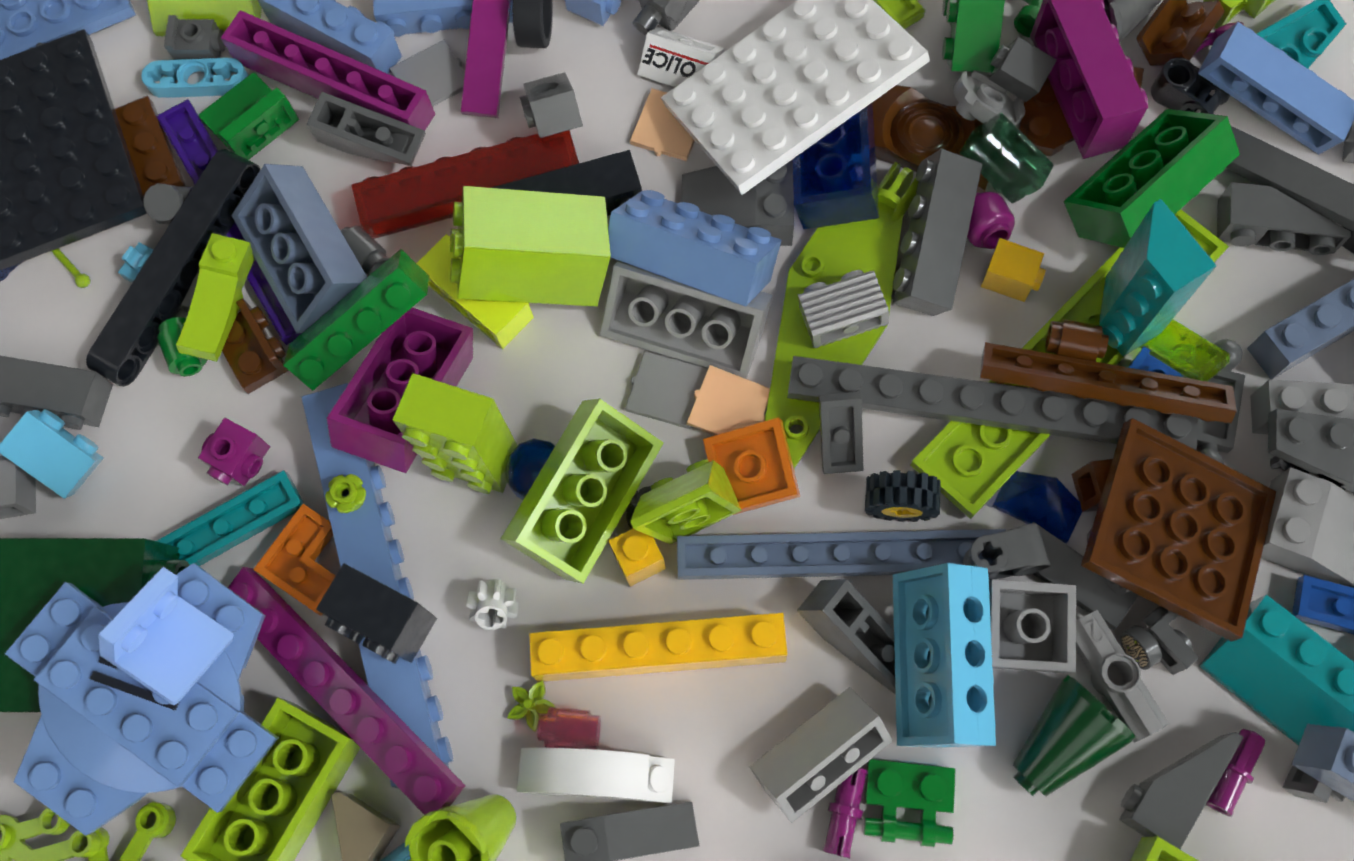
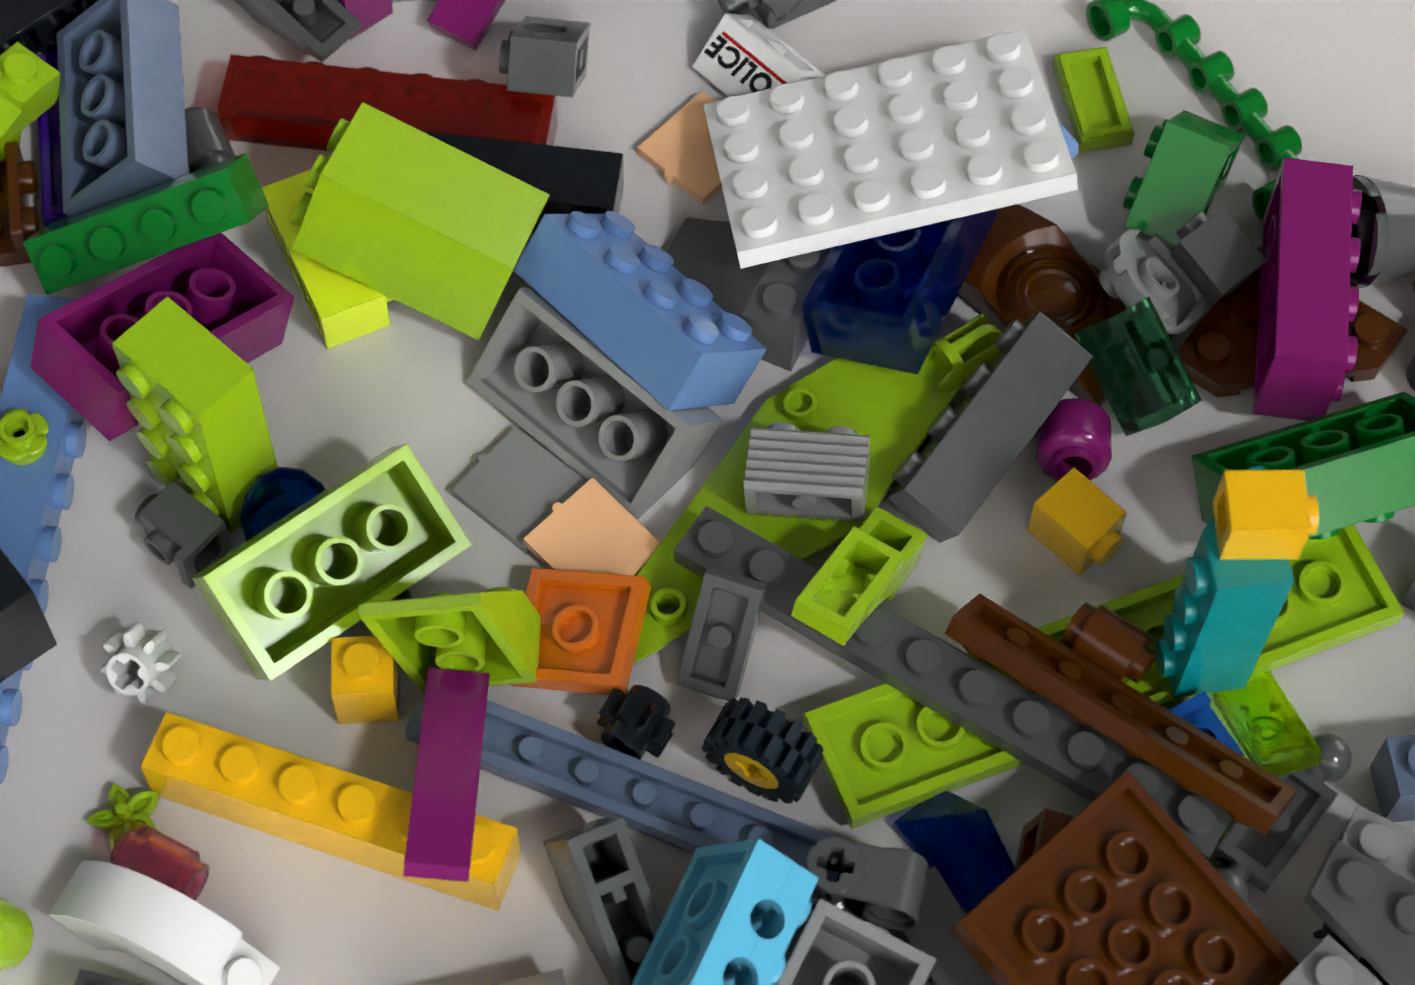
camera: 15 degrees right, 10 degrees down
none -> dark grey brick [135,481,232,589]
none -> magenta tile [403,667,490,882]
none -> black gear [597,685,676,760]
none -> lime slope [791,506,928,646]
none -> yellow brick [1213,470,1319,560]

